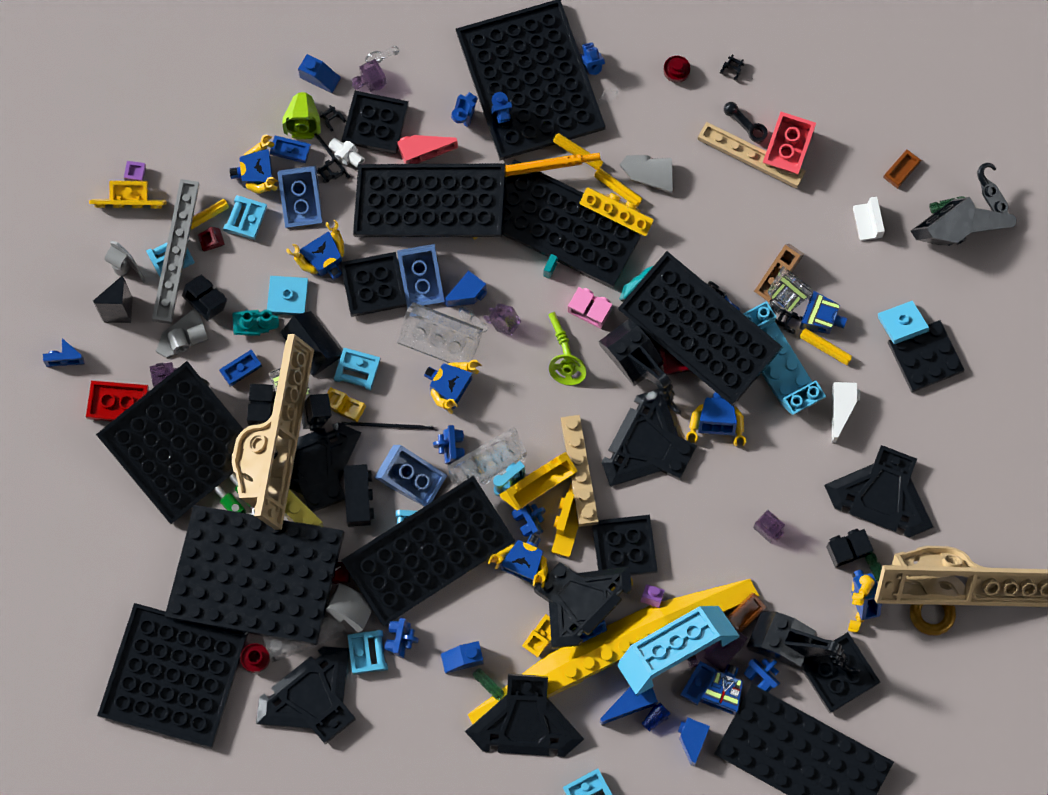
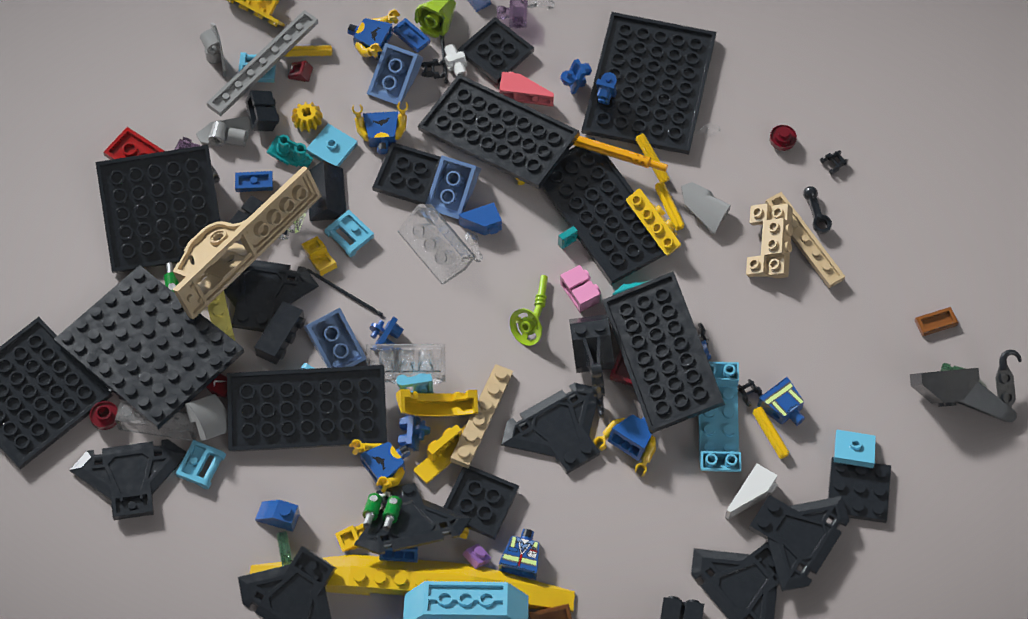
camera: 30 degrees right, 10 degrees down
blue slope [43,338,85,367] -> none
black slope [93,276,133,323] -> none
medium azure plate [223,196,267,240] -> none
black piece [302,394,332,431] -> none
black piece [320,105,346,132] -> none
blue hips [384,618,419,658] -> none
torso [424,360,482,414] -> none
clear purple brick [483,303,521,336] -> none
blue hips [580,42,605,75] -> none
clear purple brick [753,510,785,543] -> none
medium nougat slope [754,244,804,302] -> none
coral slope [763,112,816,175] -> none
clear torso [768,266,813,314] -> none
white panel [853,197,885,241] -> none
none -> yellow gear [291,101,323,133]
none -> green piece [362,492,403,531]
none -> torso [499,529,539,580]
none -> tan bracket [746,203,793,279]
none -> black plate [748,495,850,592]

